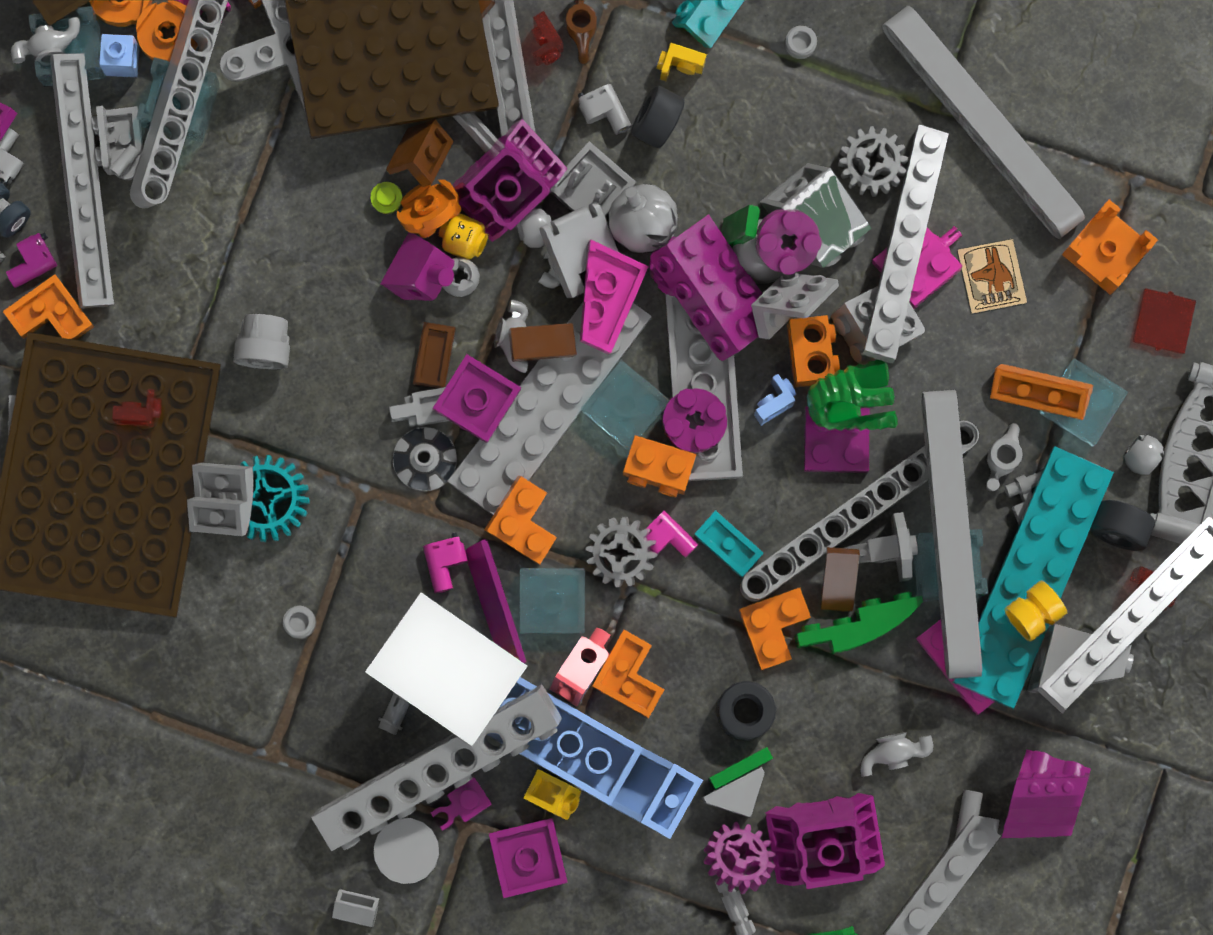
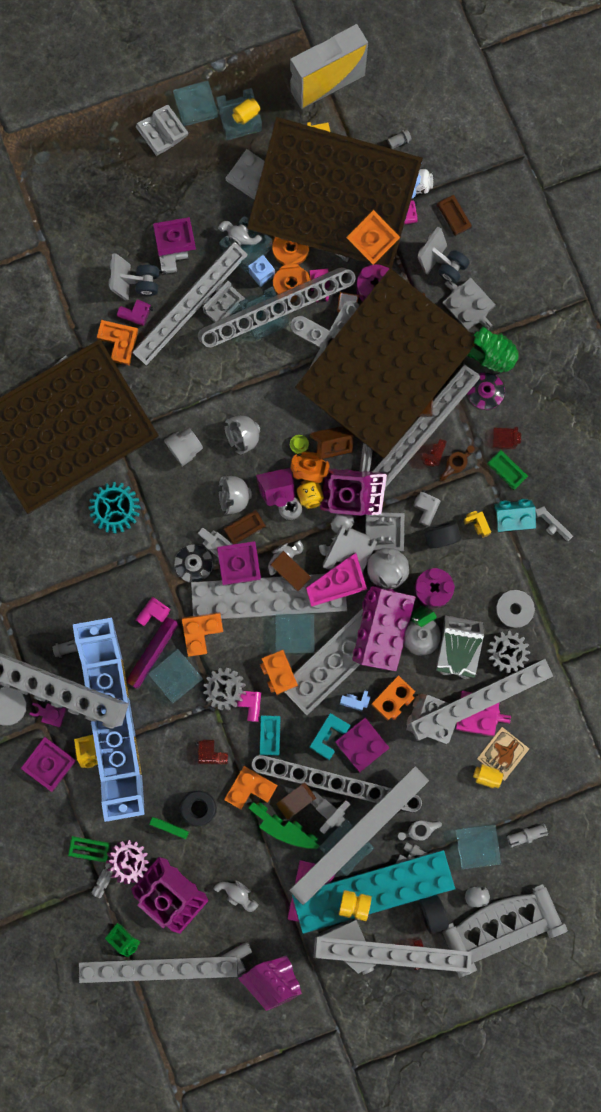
camera: 55 degrees right, 0 degrees up
light grey plate [109,144,140,180] -> none
clear red bracket [112,389,162,427] -> none
light grey slope [187,463,253,536] -> none
light grey tile [283,606,316,639] -> none
white sticker [365,593,527,746] -> none
torso [550,628,612,707] -> none
orange plate [592,630,665,719] -> none
magenta plate [662,388,727,454] -> none
light grey slope [702,767,765,818] -> none
light grey bracket [751,272,839,339] -> none
magenta plate [756,209,822,275] -> none
light grey tile [785,26,817,59] -> none
green hair [806,359,898,431] -> none
light grey beam [882,5,1085,239] -> none
orange slope [990,364,1093,420] -> none
orange panel [1062,199,1158,295] -> none
clear red piece [1133,288,1196,354] -> none
none -> green tile [68,836,111,863]
none -> clear red piece [196,740,228,764]
none -> light grey cylinder [219,476,252,515]
none -> light grey cylinder [225,415,260,455]
none -> teal panel [310,713,351,760]
none -> magenta brick [414,568,455,609]
none -> yellow brick [473,764,503,788]
none -> light grey tile [496,590,535,628]
none -> light grey pin [507,823,548,848]

